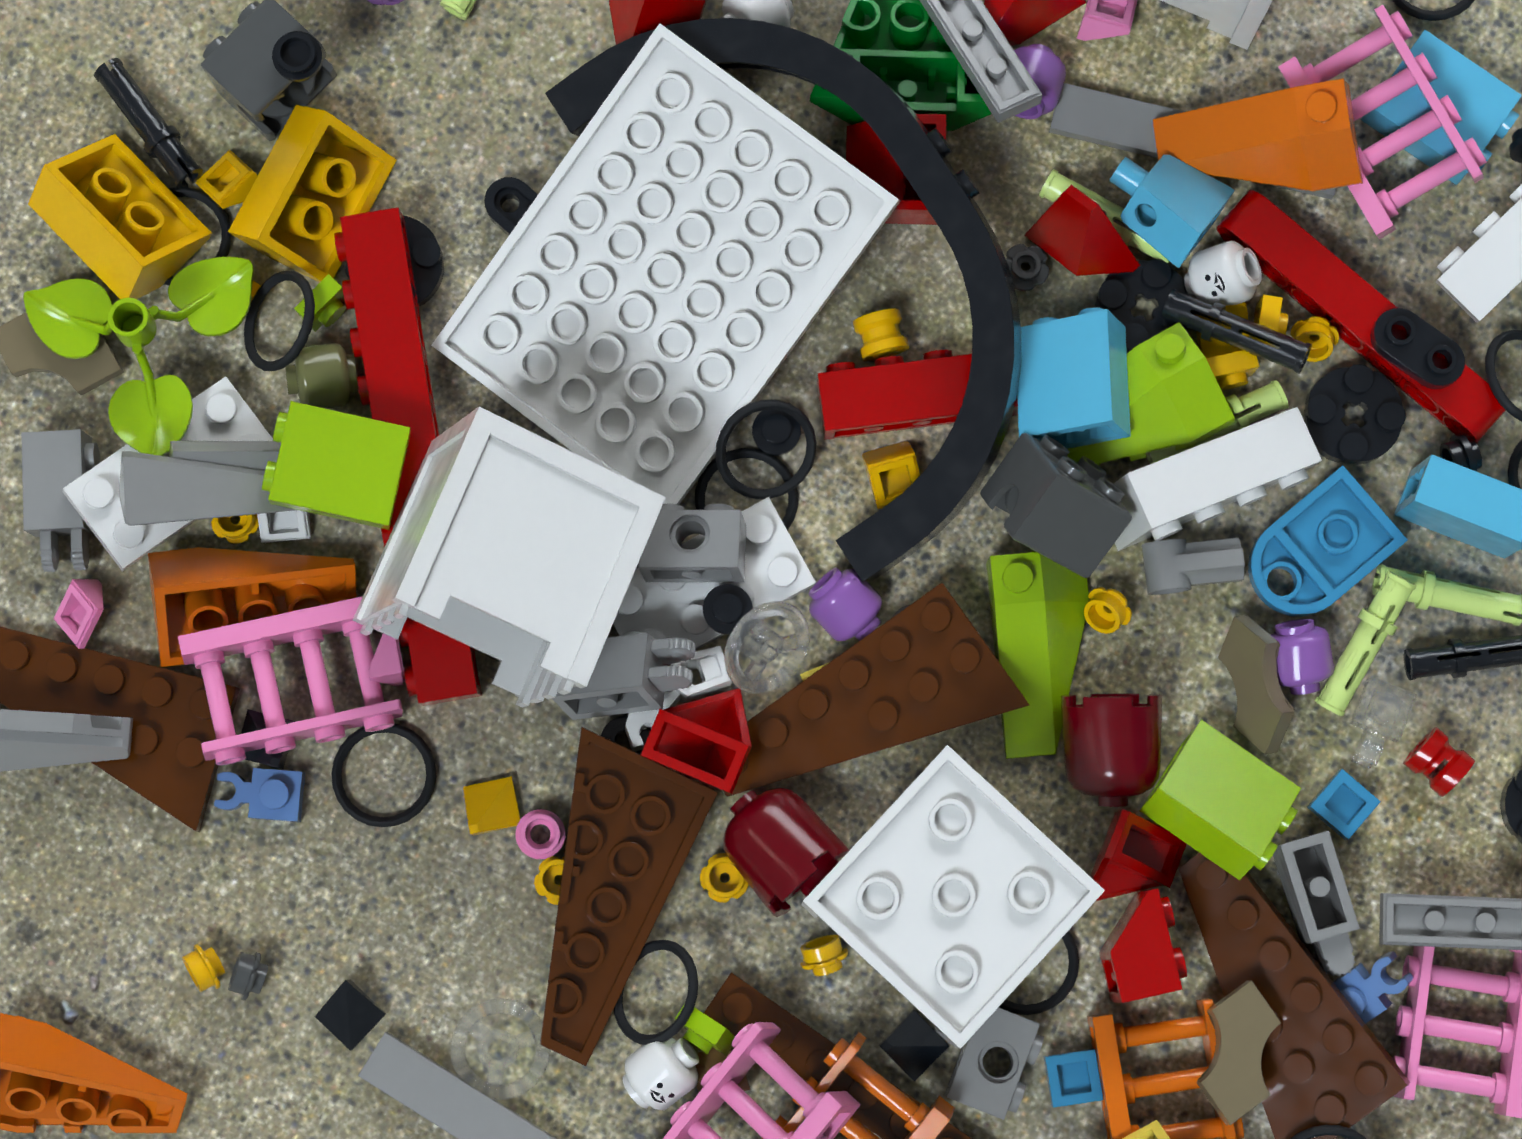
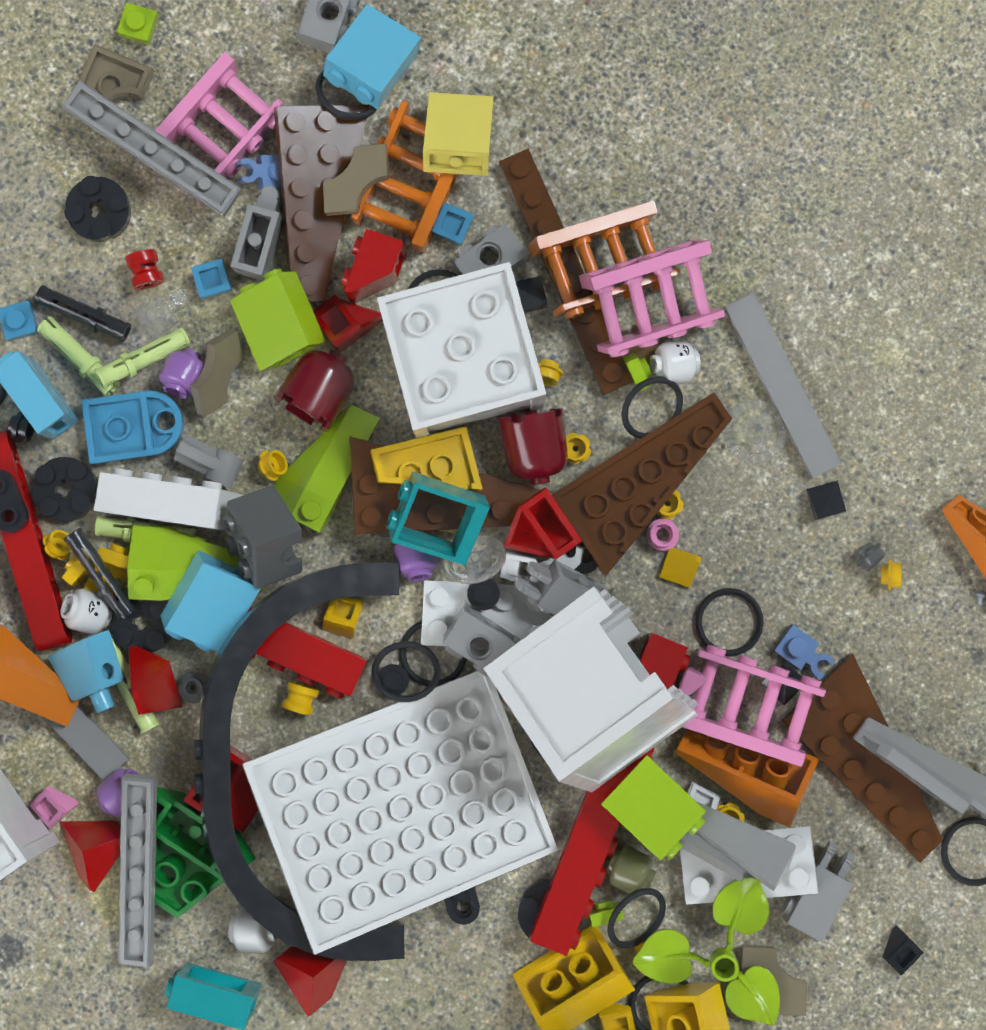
camera: 150 degrees left, 5 degrees up
bright pink slope [53,579,104,649] -> none
none -> yellow wing [370,426,483,491]
none -> teal window [386,472,490,566]

